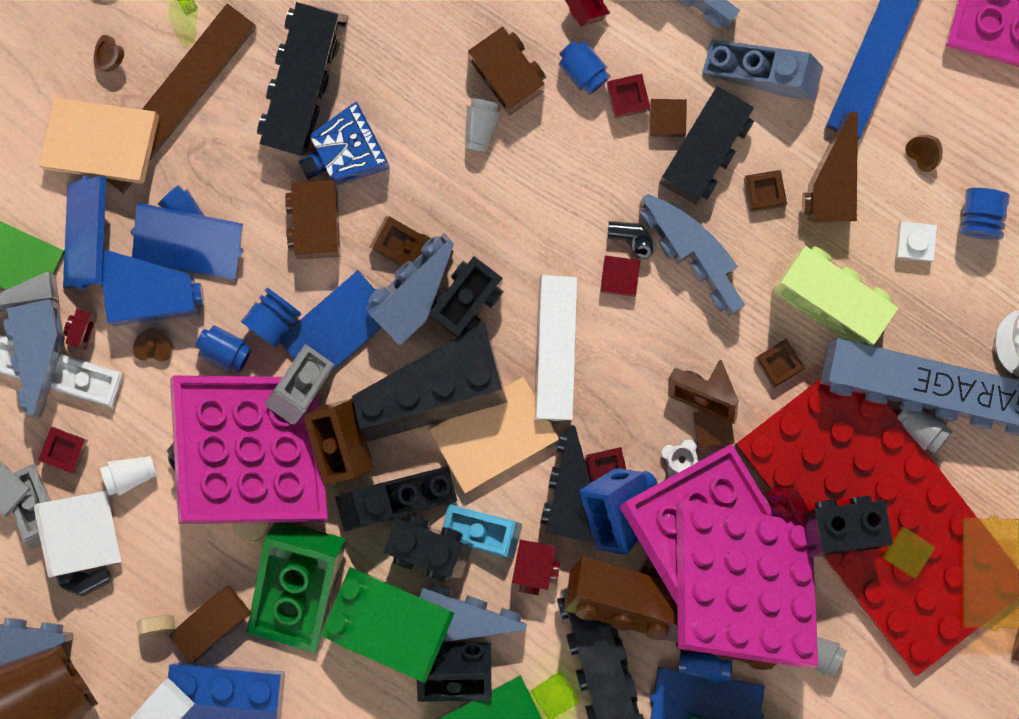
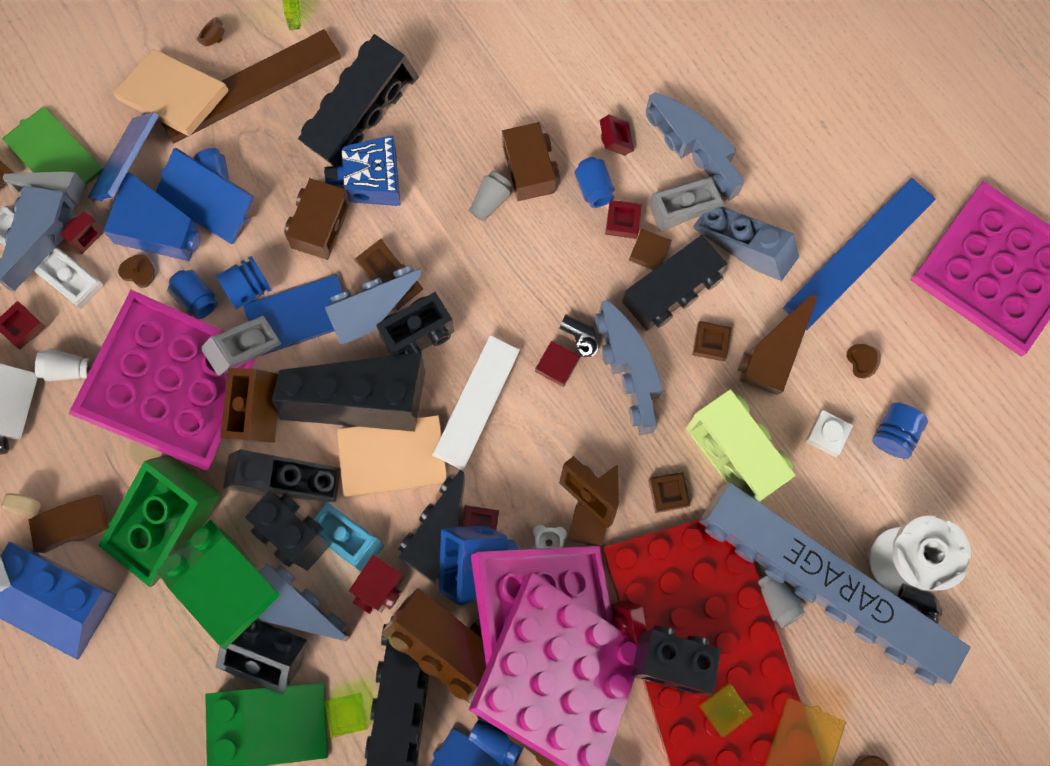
camera: 20 degrees right, 10 degrees down
none -> light grey slope [649,176,724,231]

